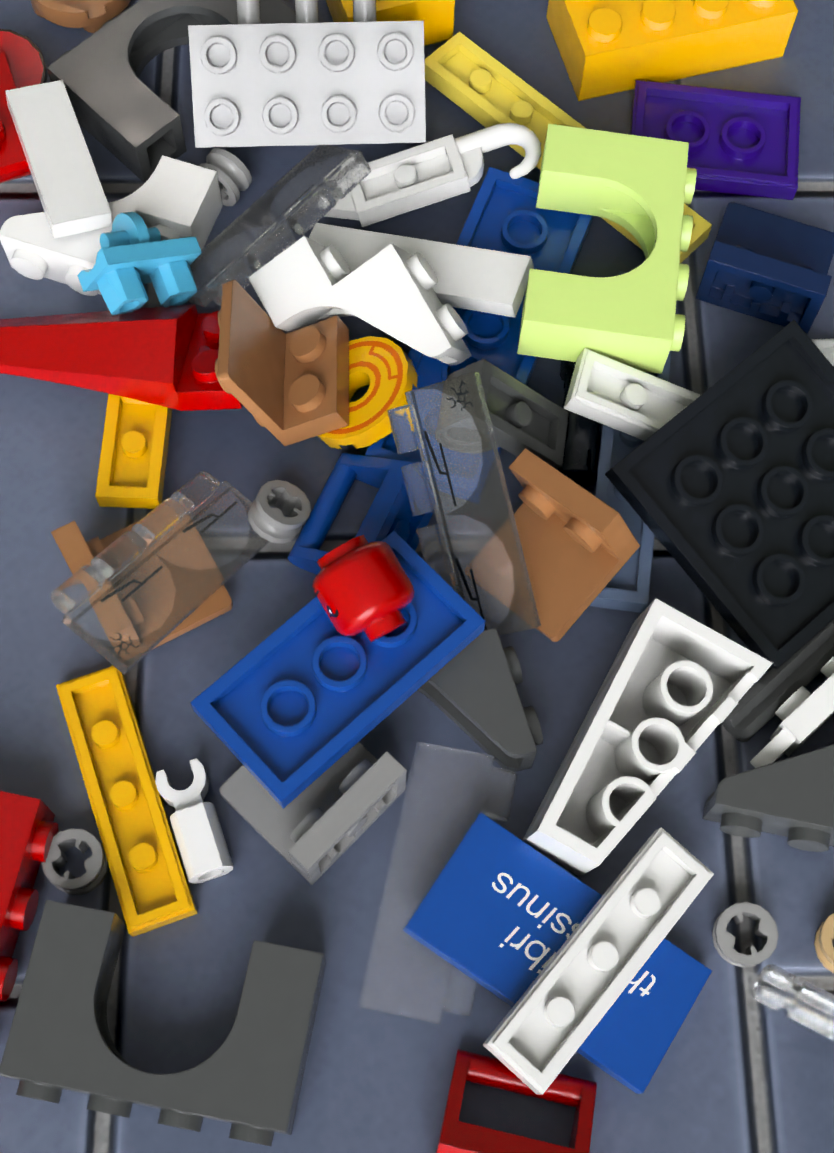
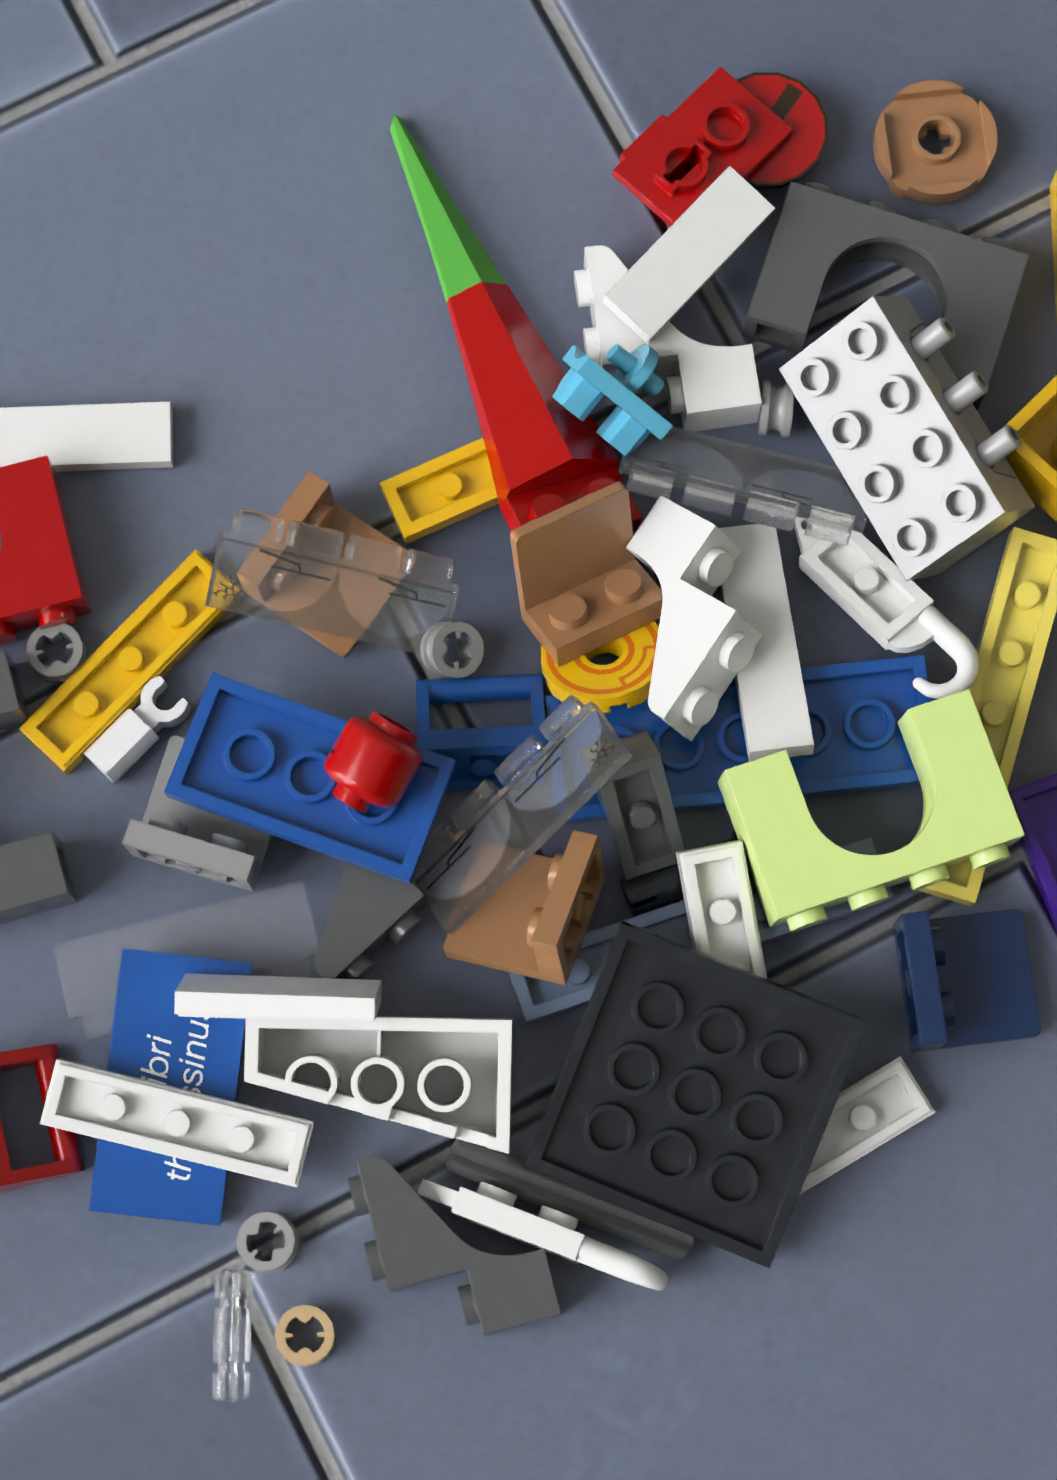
camera: 65 degrees right, 10 degrees up
none -> white tile [175,973,382,1023]

